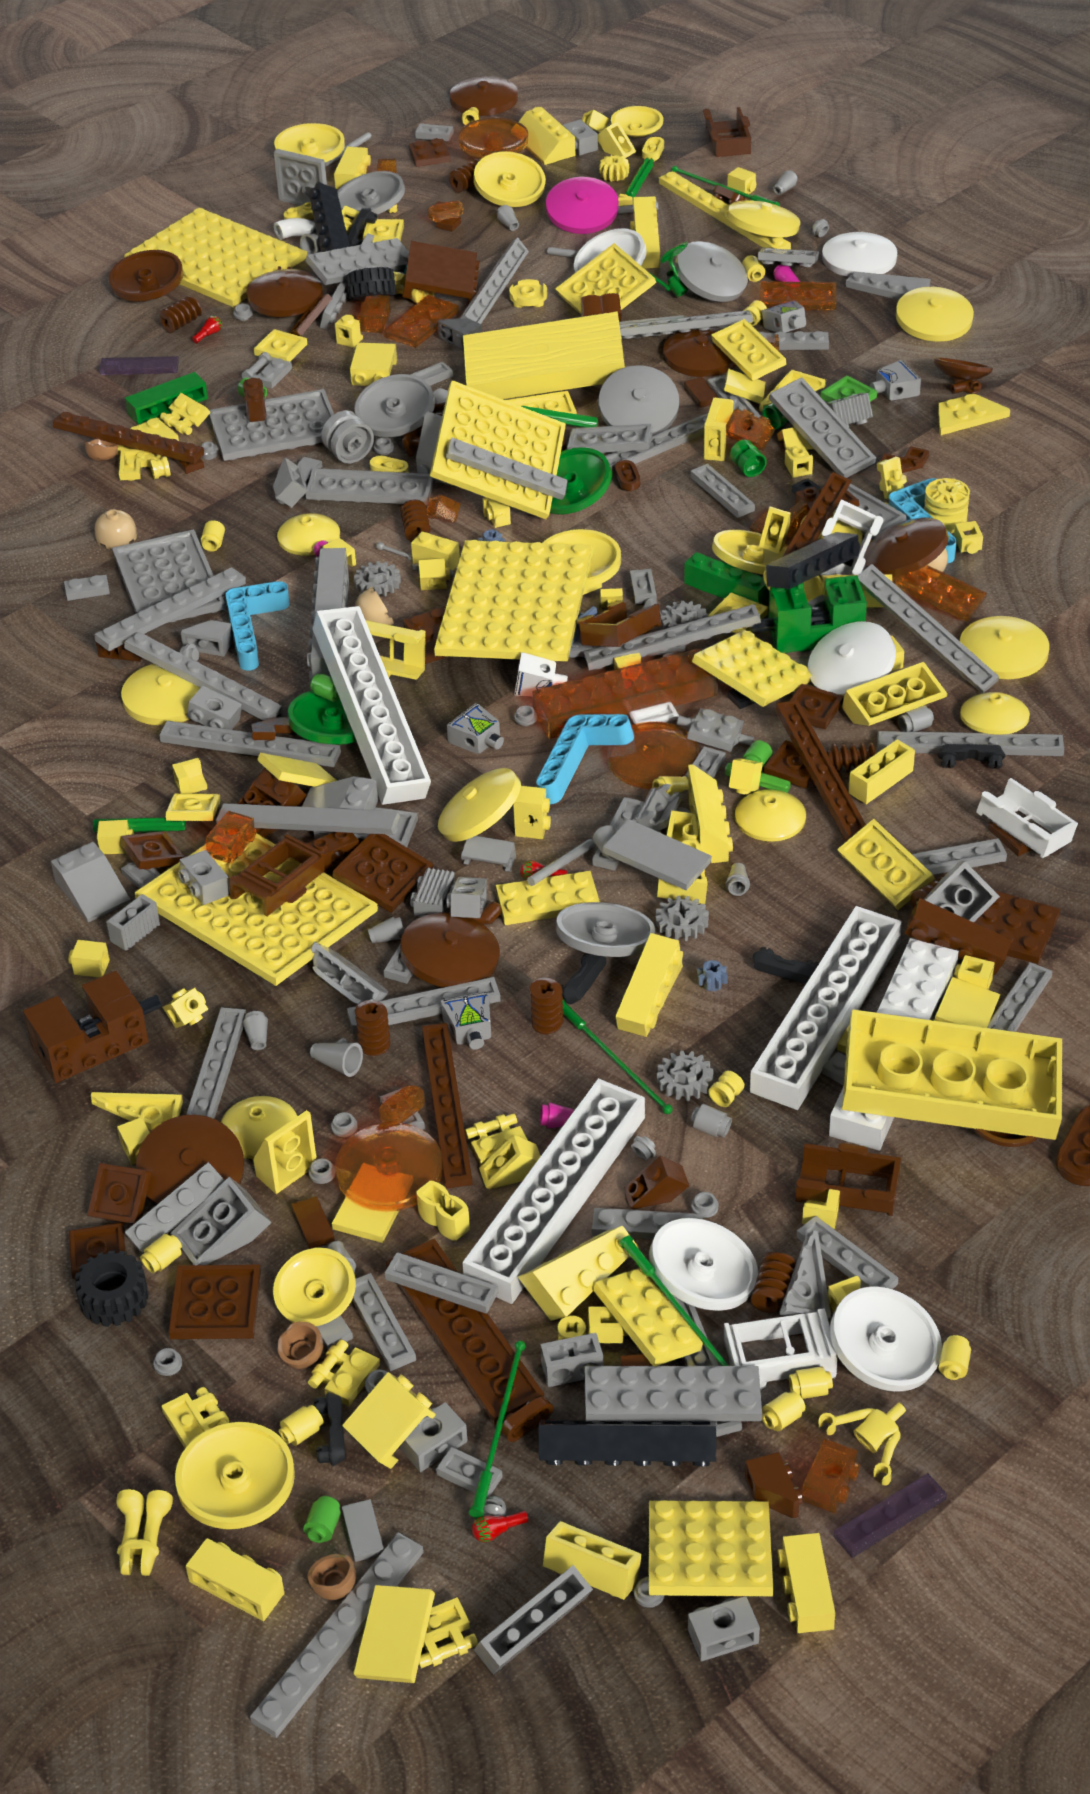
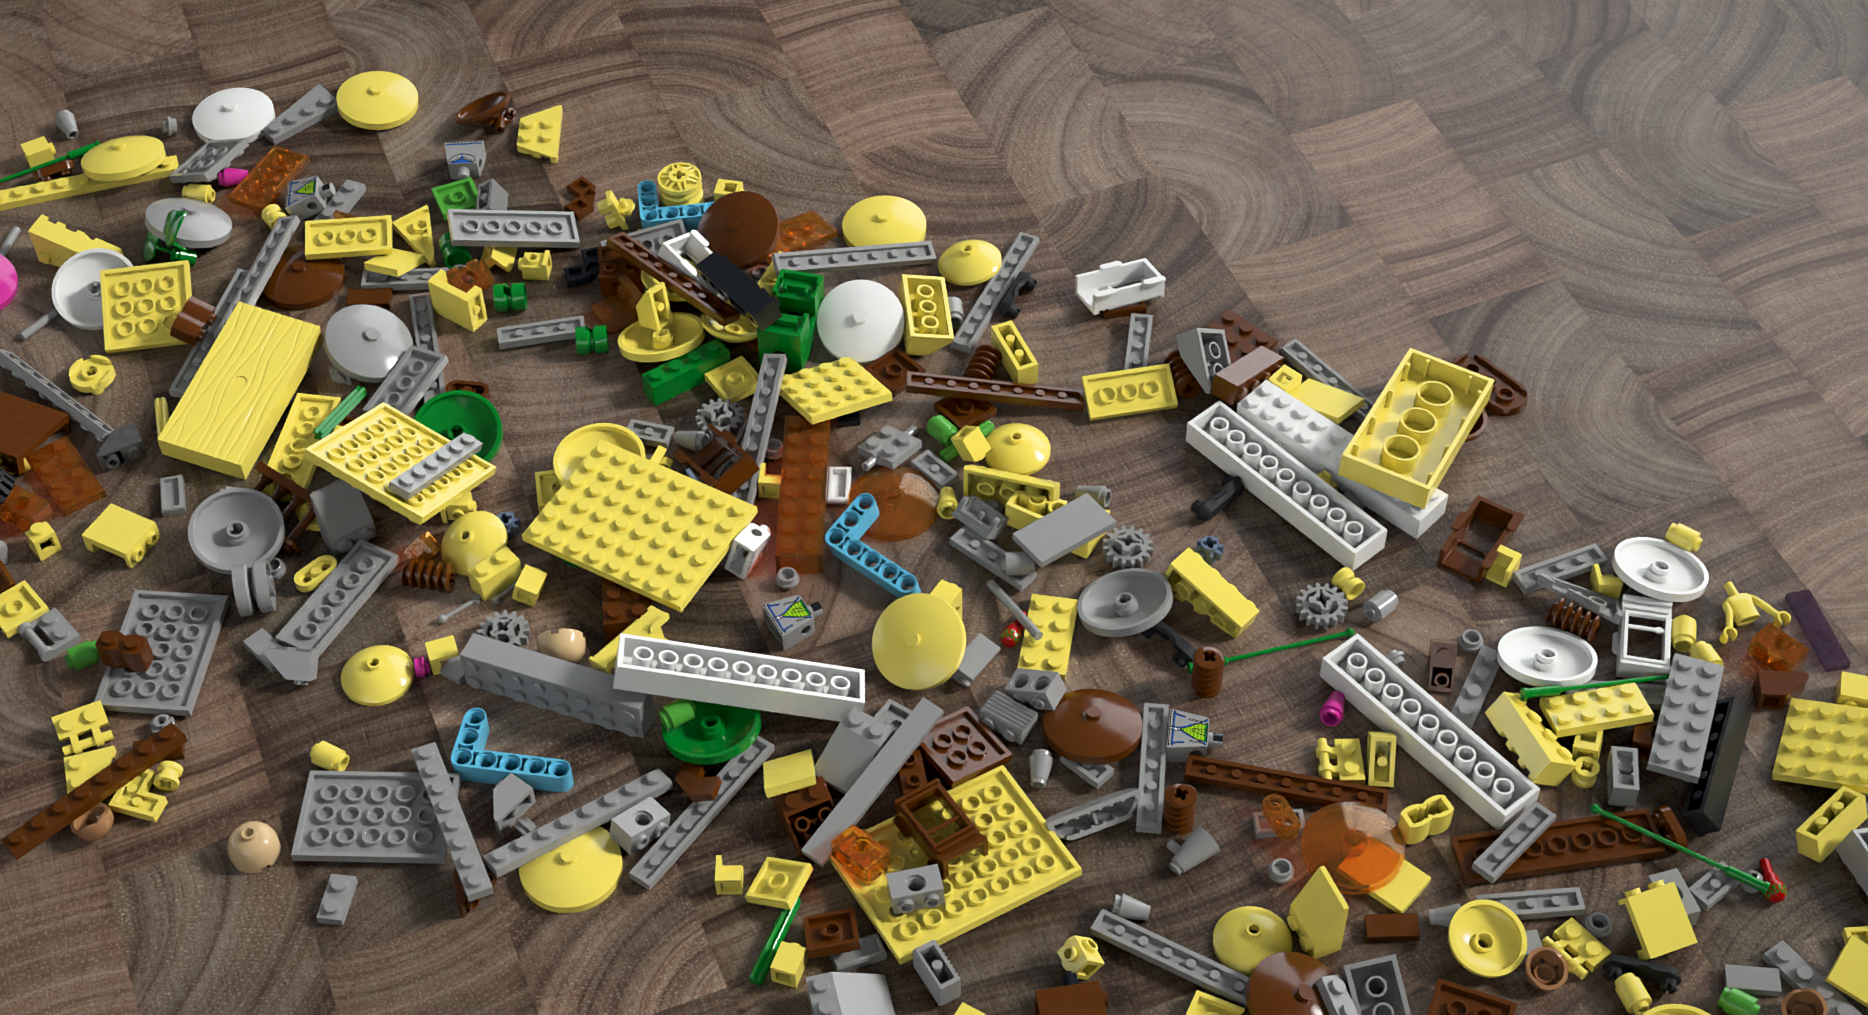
camera: 70 degrees left, 5 degrees up
green brick [125,372,208,425] -> none
none -> light yellow dish [441,511,507,577]
none -> green wheel [575,325,609,355]

